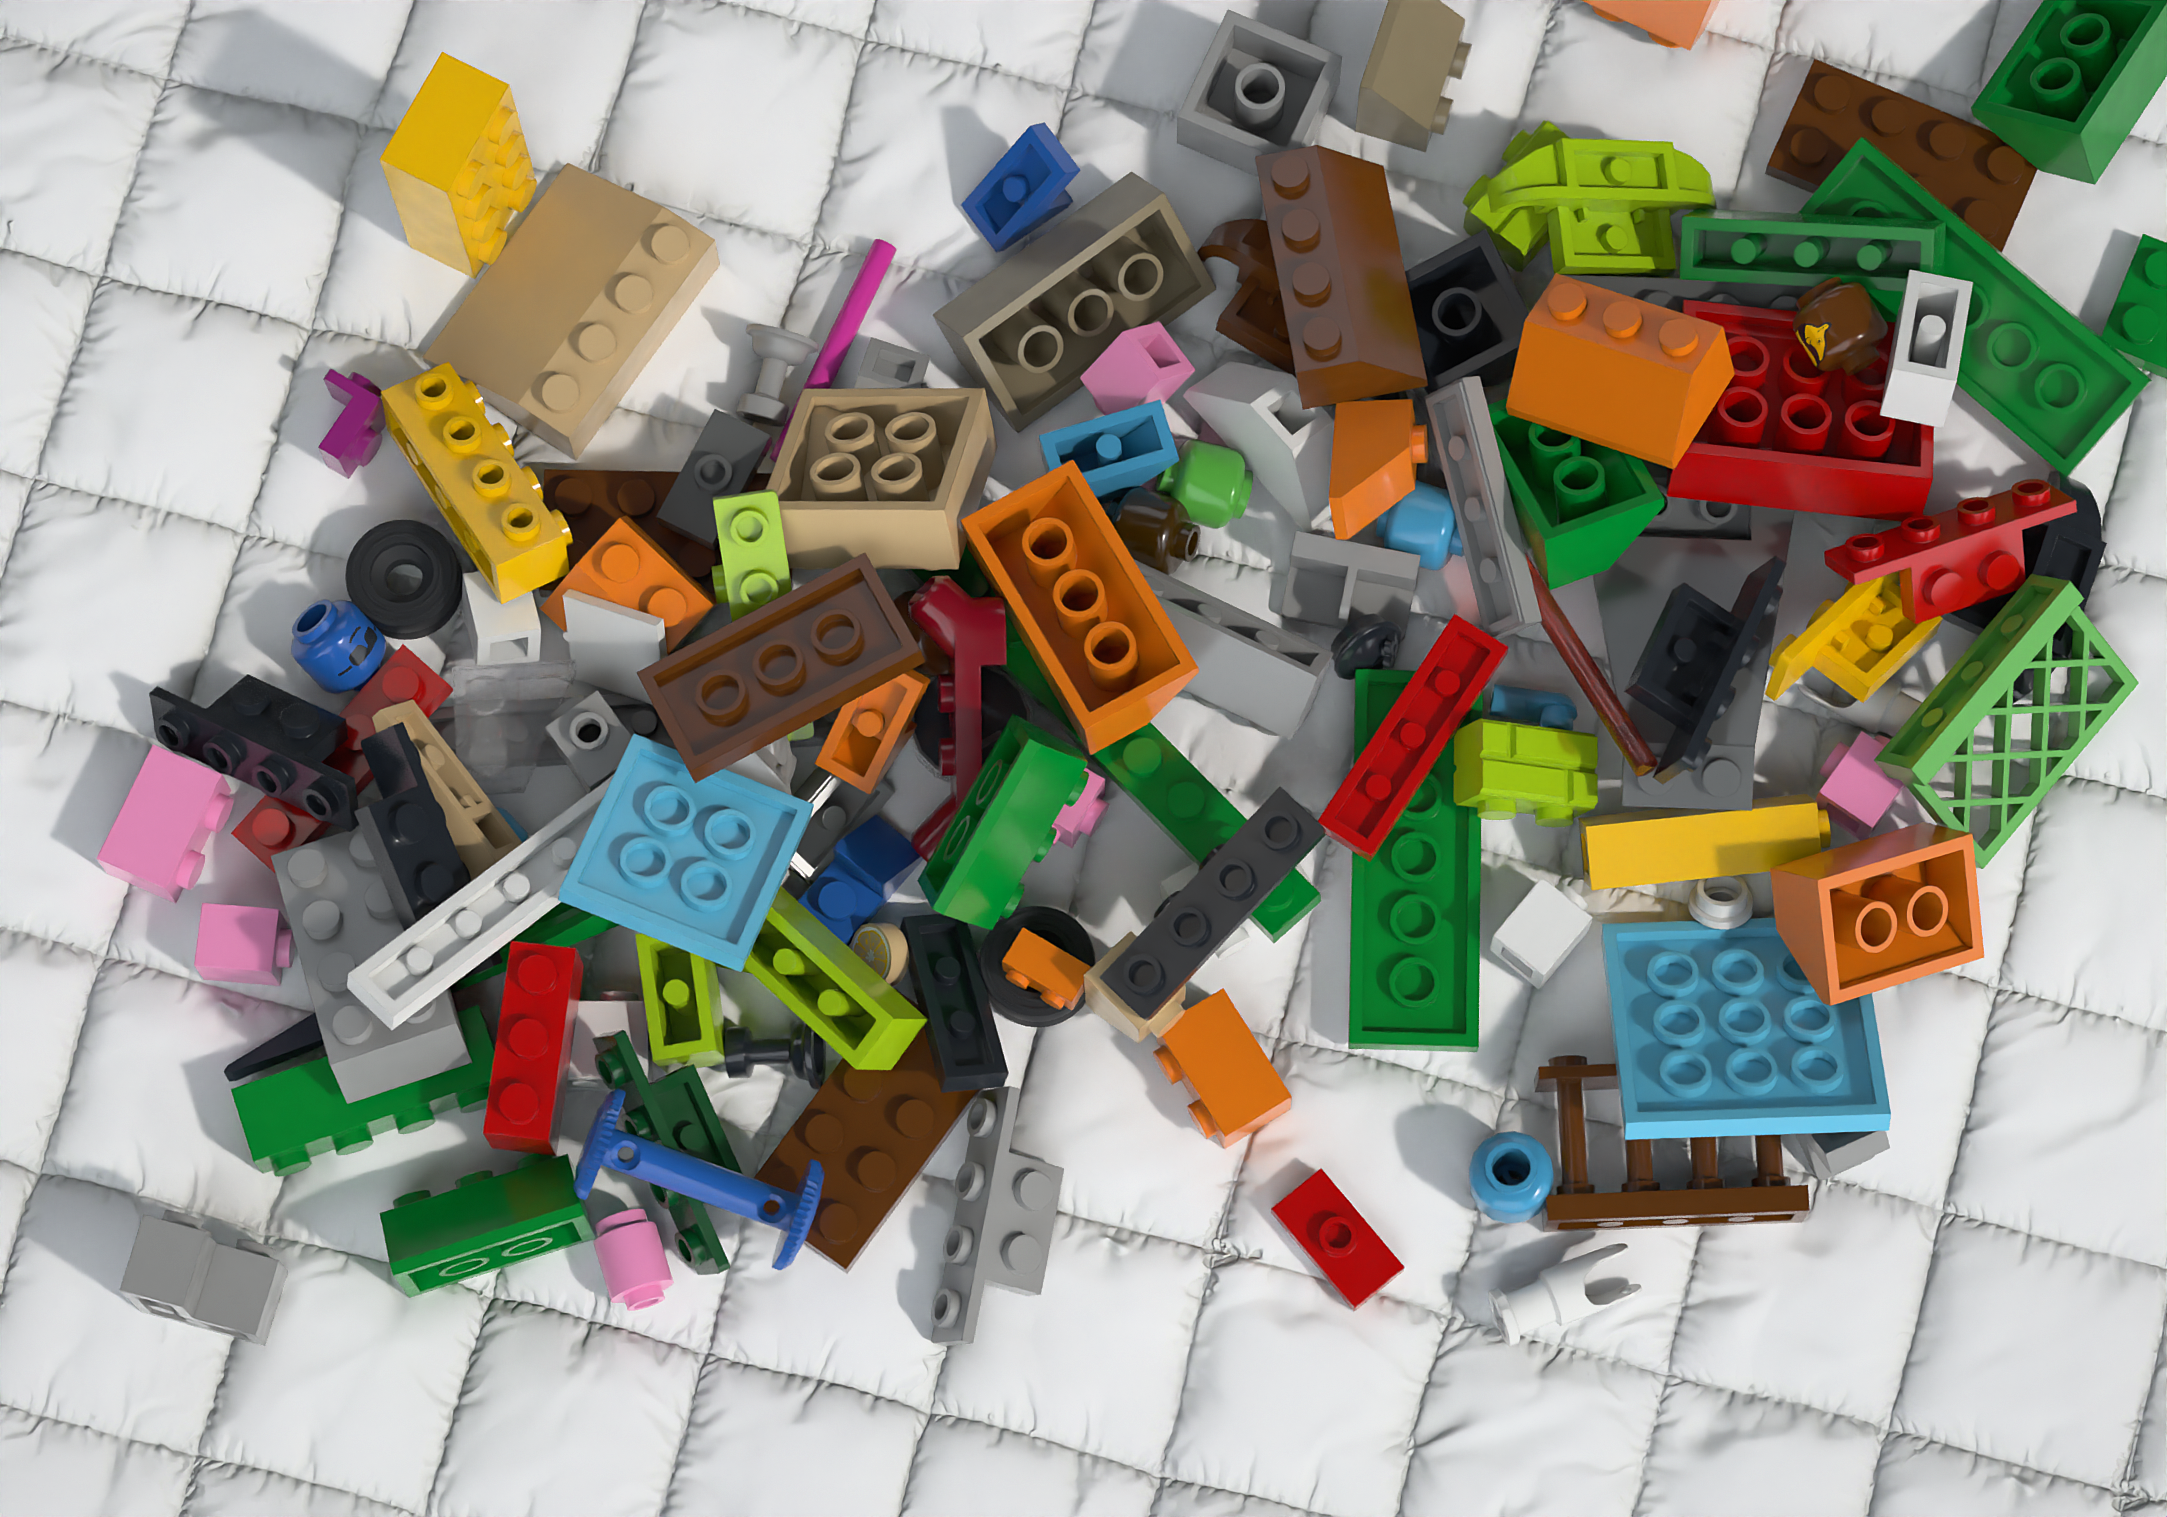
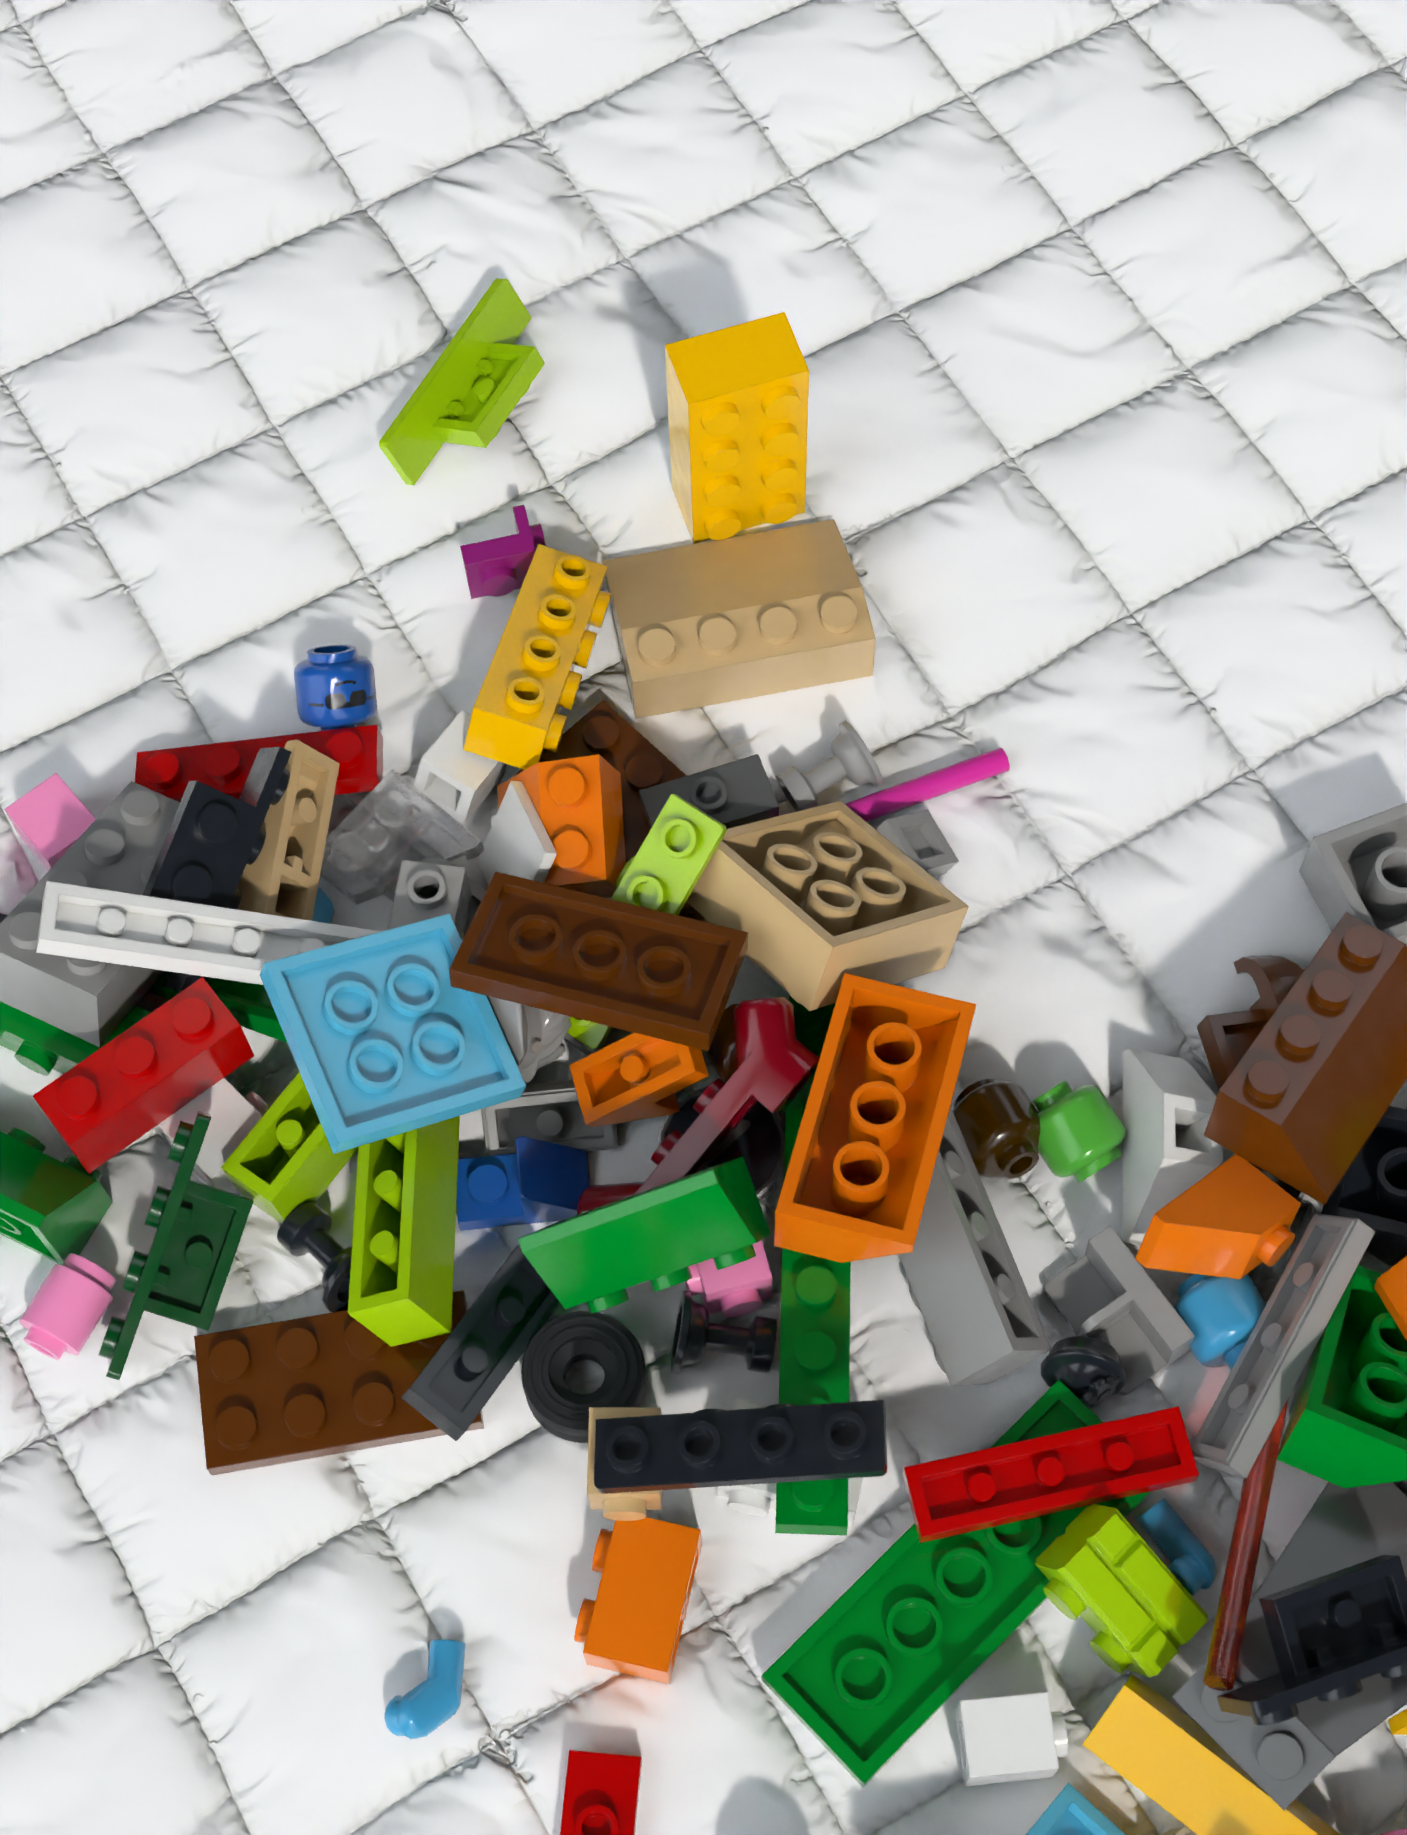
camera: 45 degrees right, 10 degrees down
bright pink brick [96,745,233,903] -> none
black bracket [149,674,360,832] -> none
black tyre [345,519,463,640] -> none
blue hose [573,1089,824,1270] -> none
tan tile [850,922,909,986] -> none
light grey bracket [931,1086,1064,1346] -> none
dark tan slope [932,171,1217,433] -> none
blue slope [961,122,1081,253] -> none
orange piece [1002,927,1092,1010] -> none
dark azure slope [1039,400,1179,505] -> none
bright pink brick [1080,322,1195,415] -> none
none -> lime bracket [379,278,545,485]
none -> dark azure arm [384,1640,466,1739]
none -> black piece [671,1291,777,1374]

